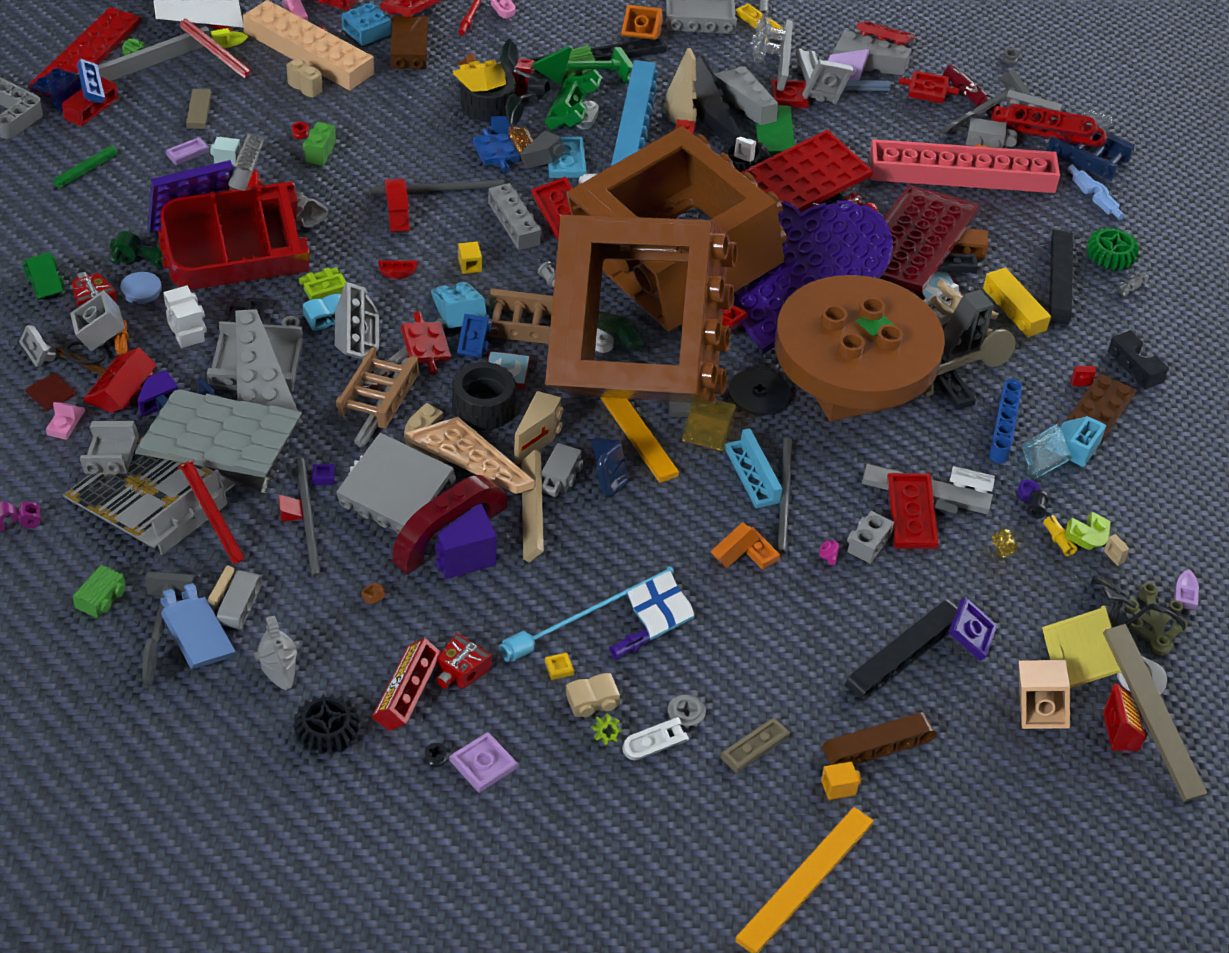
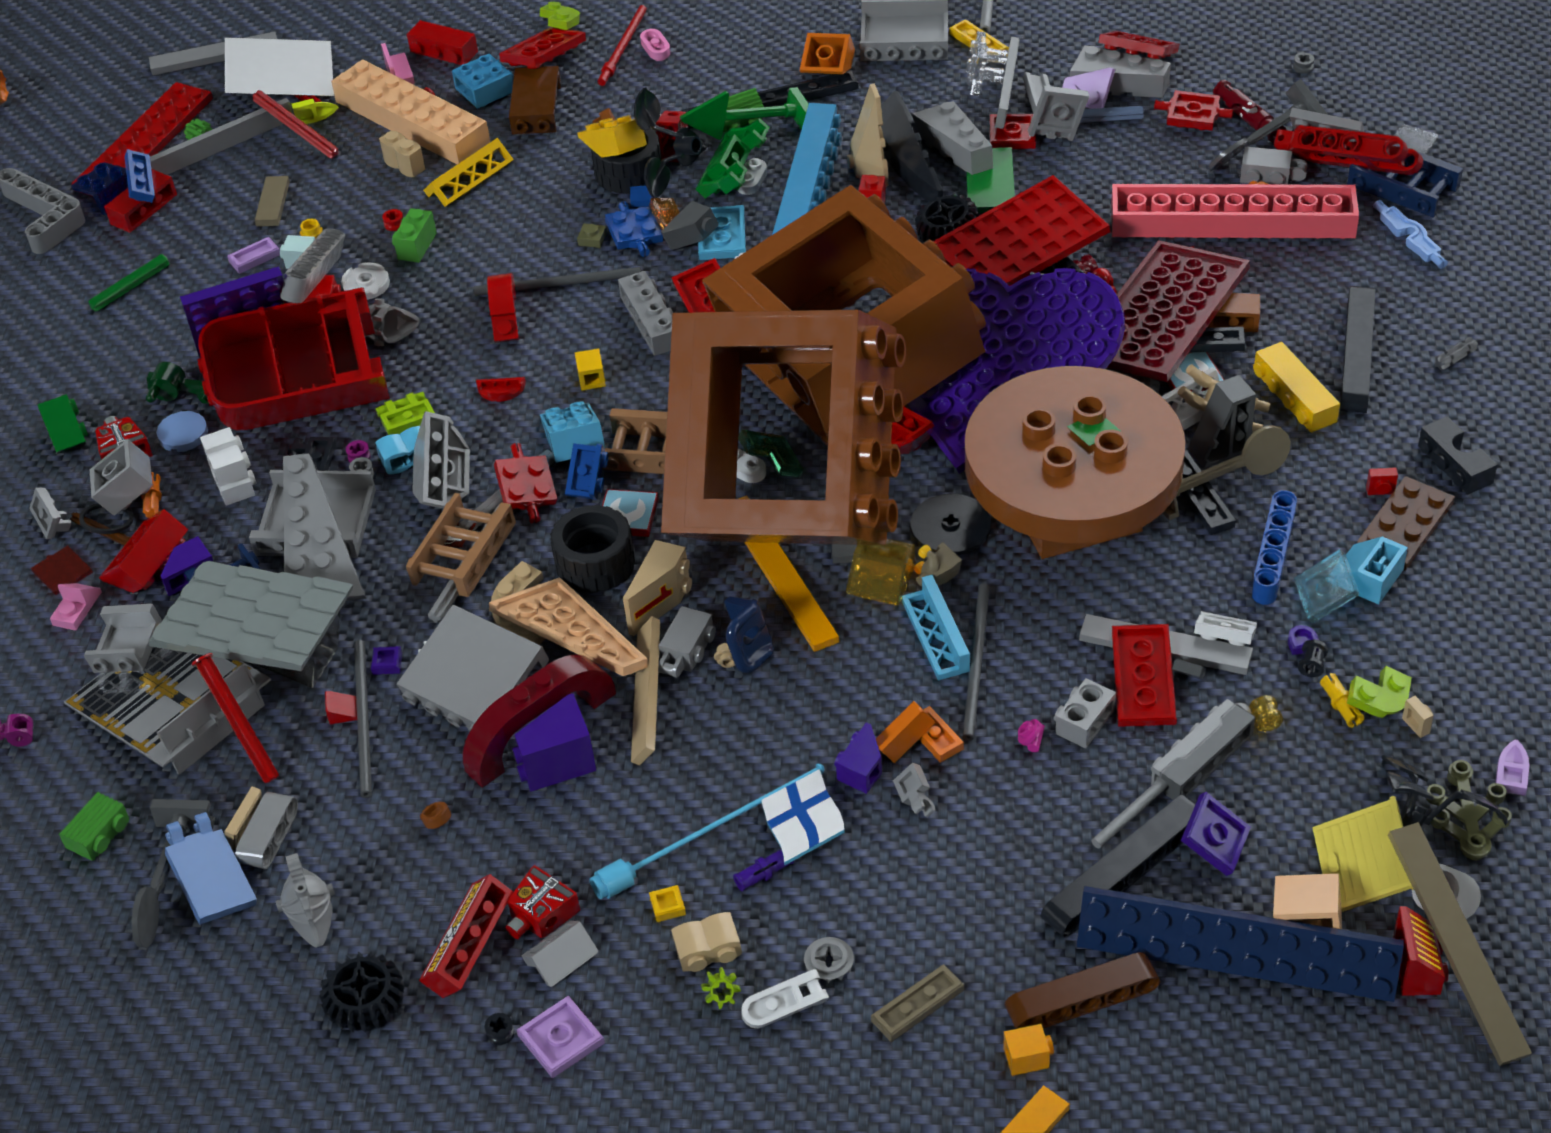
camera: 10 degrees right, 0 degrees up
white tile [734,137,756,162] -> none
green gear [1087,227,1140,271] -> none
none -> yellow plate [300,219,323,239]
none -> white plate [341,263,390,300]
none -> magenta bush [346,440,371,463]
none -> yellow fence [423,138,514,207]
none -> light grey panel [522,921,598,987]
none -> olive plate [577,223,607,248]
none -> tan plate [714,643,735,668]
none -> dark purple slope [834,722,882,794]
none -> light grey plate [893,763,935,818]
none -> dark tan piece [914,542,962,586]
none -> dark blue plate [1077,886,1404,1002]
none -> piece [1091,699,1255,849]

